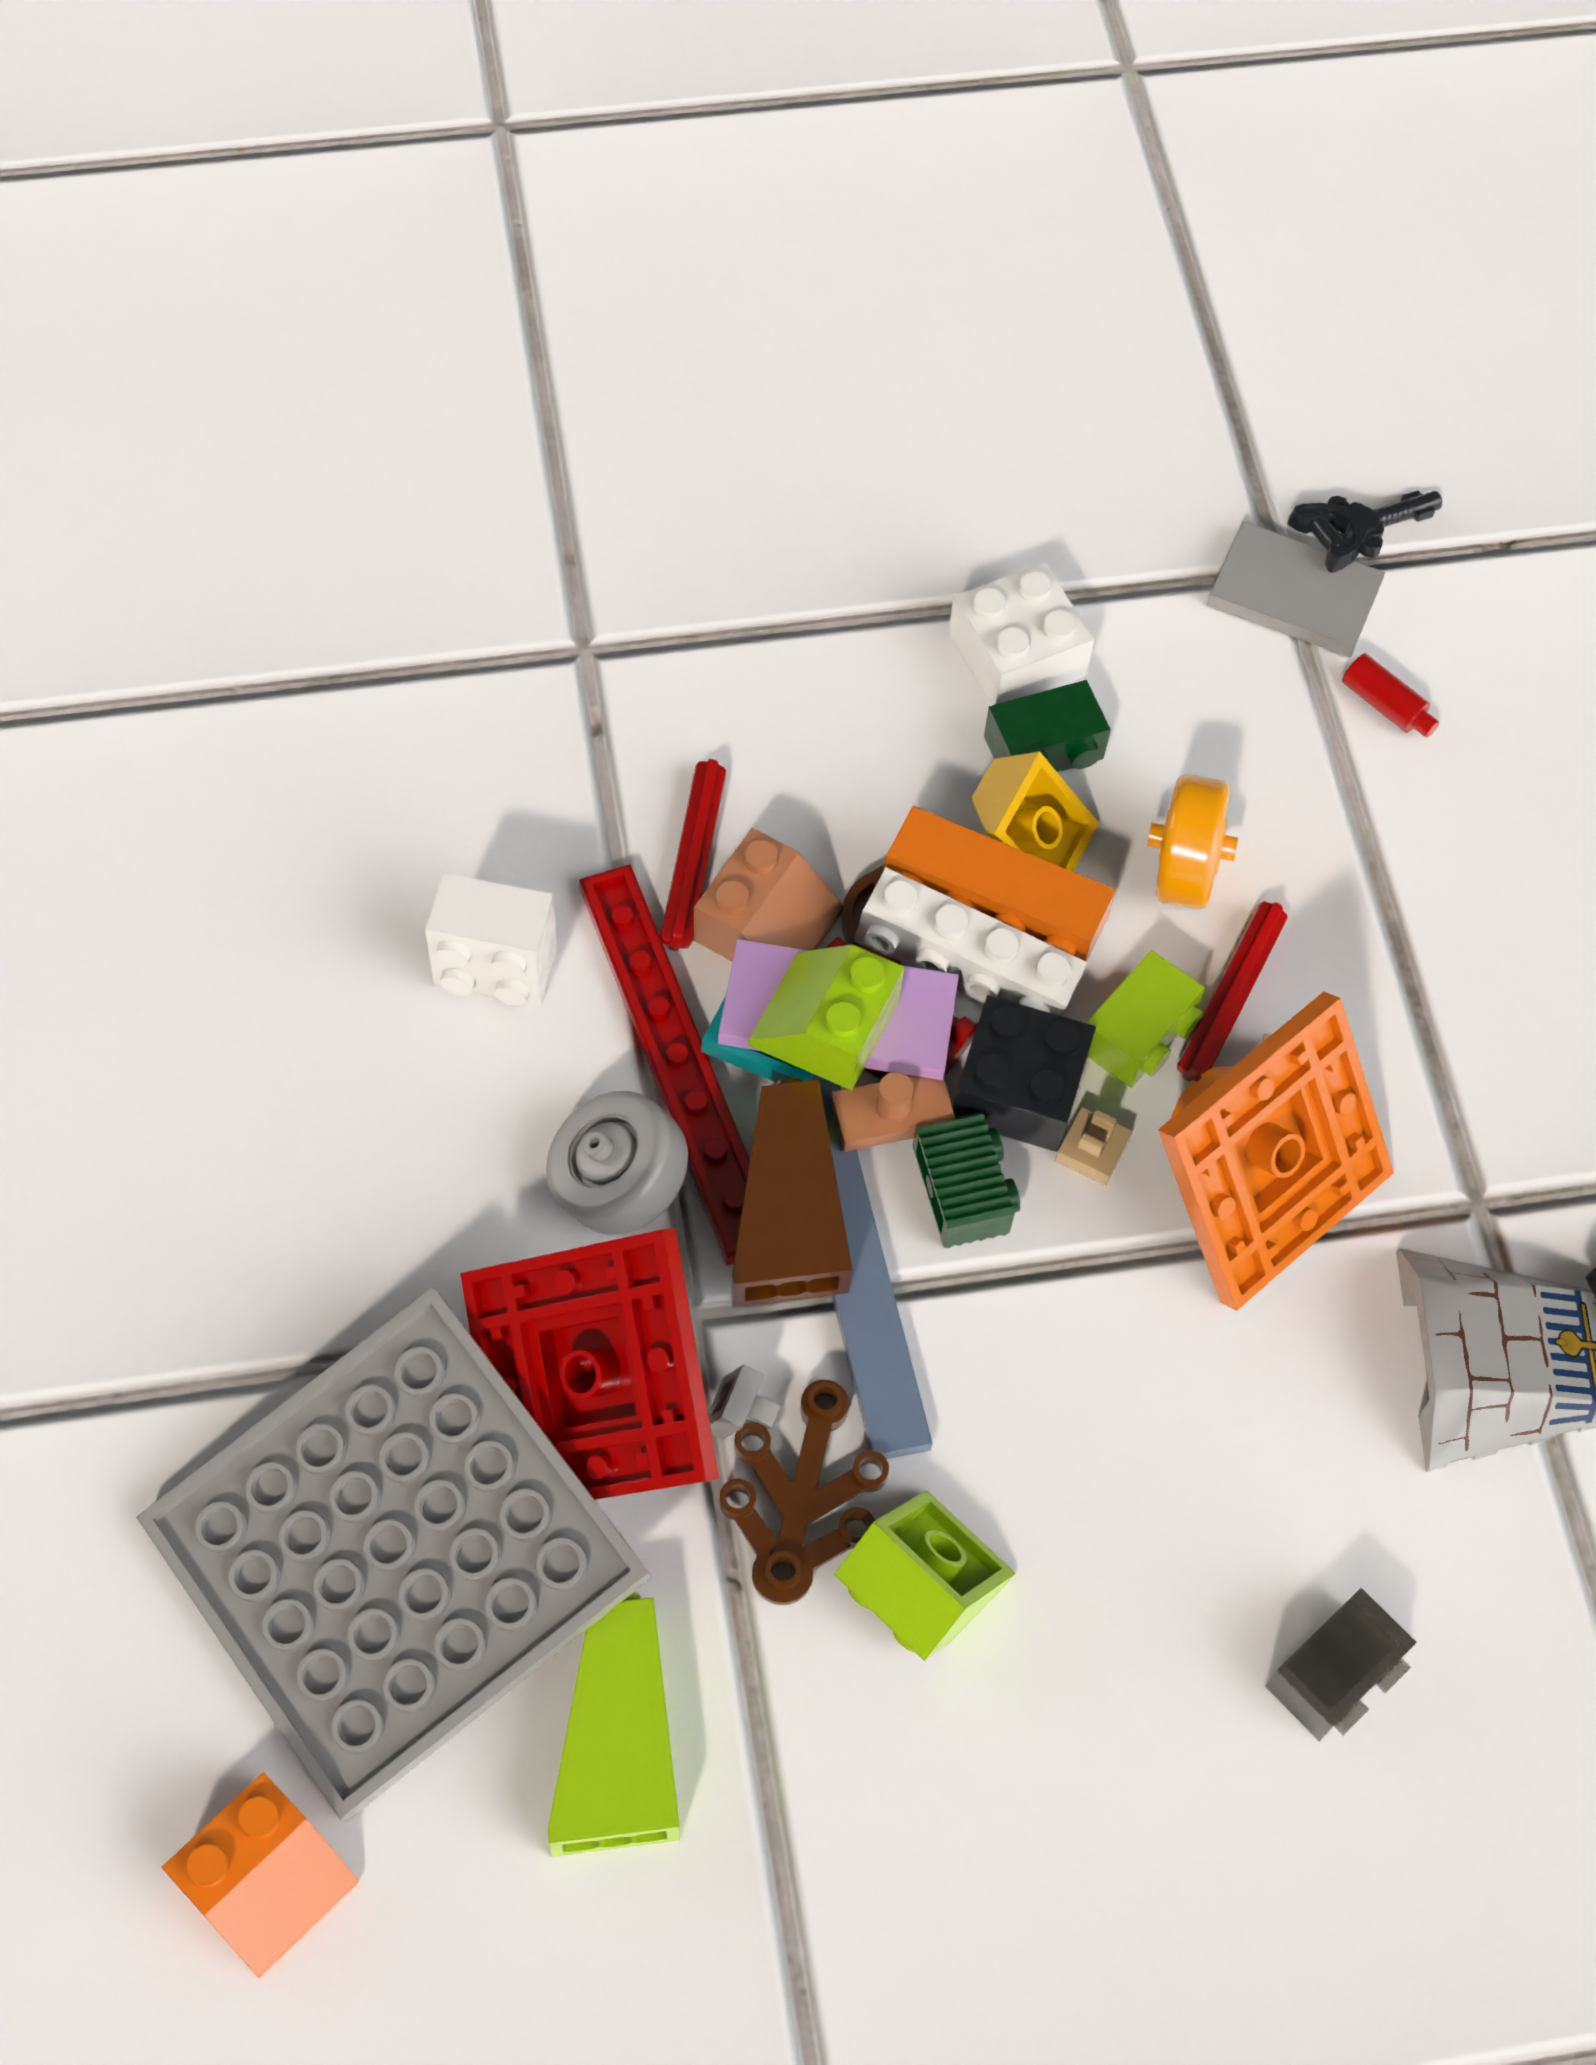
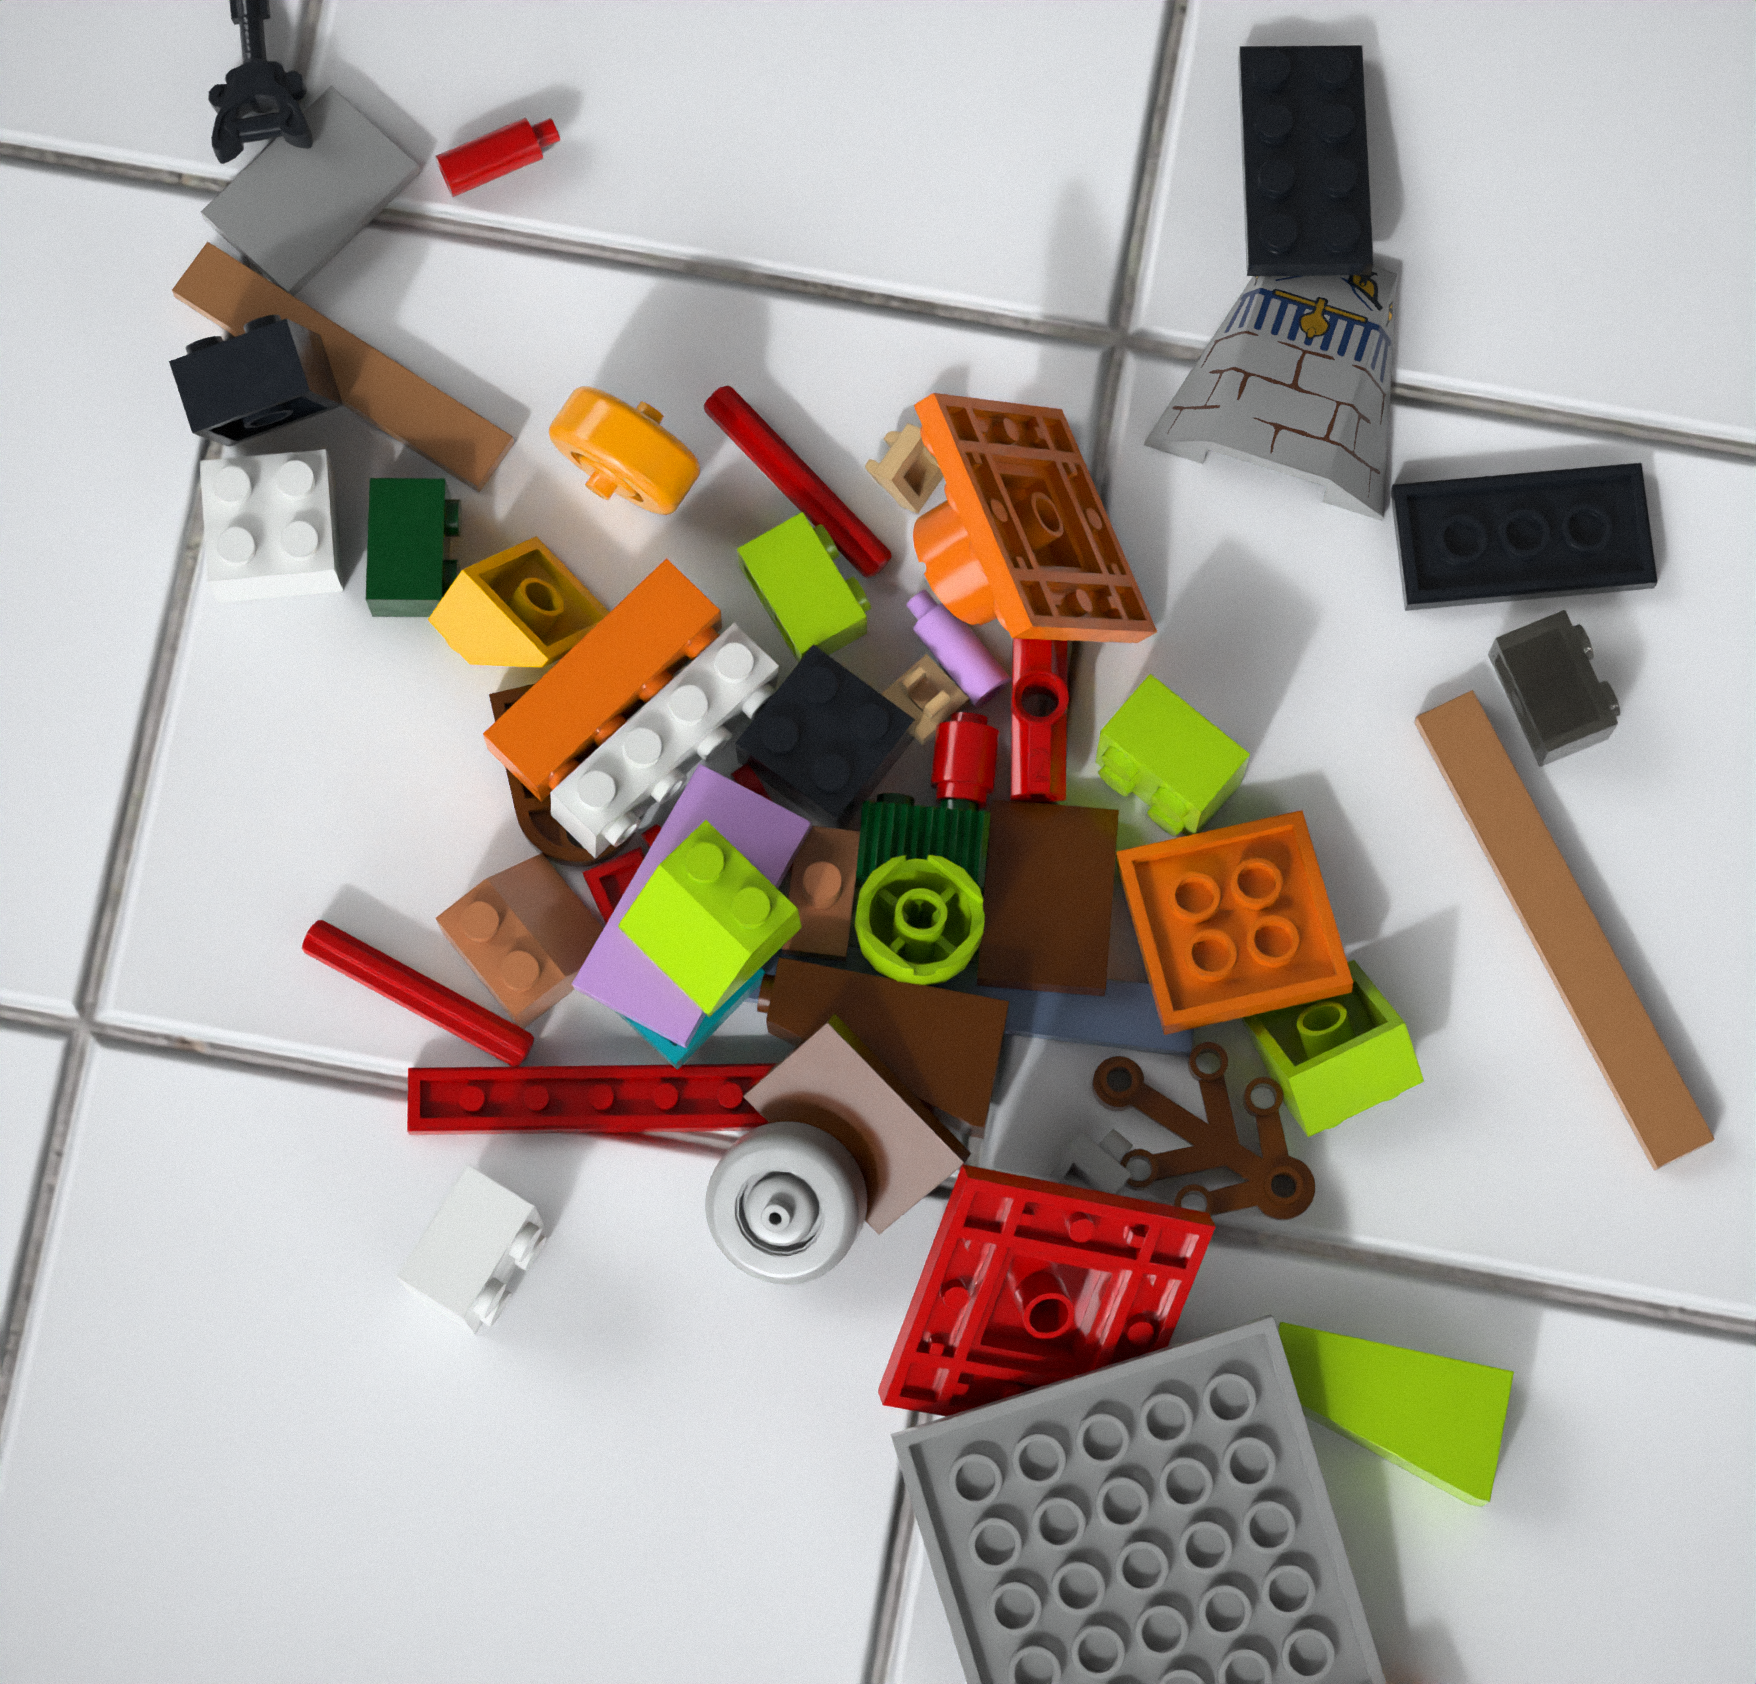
camera: 65 degrees left, 15 degrees up
none -> black brick [169,314,343,447]
none -> medium nougat tile [172,241,515,493]
none -> tile [743,1013,971,1235]
none -> lime cylinder [855,855,985,986]
none -> lavender cylinder [906,590,1011,708]
none -> red brick [931,712,999,809]
none -> reddish brown tile [976,799,1119,997]
none -> red piece [1010,638,1069,804]
none -> lime brick [1095,674,1250,837]
none -> orange plate [1116,810,1353,1035]
none -> black tile [1390,463,1658,611]
none -> medium nougat tile [1414,690,1715,1171]

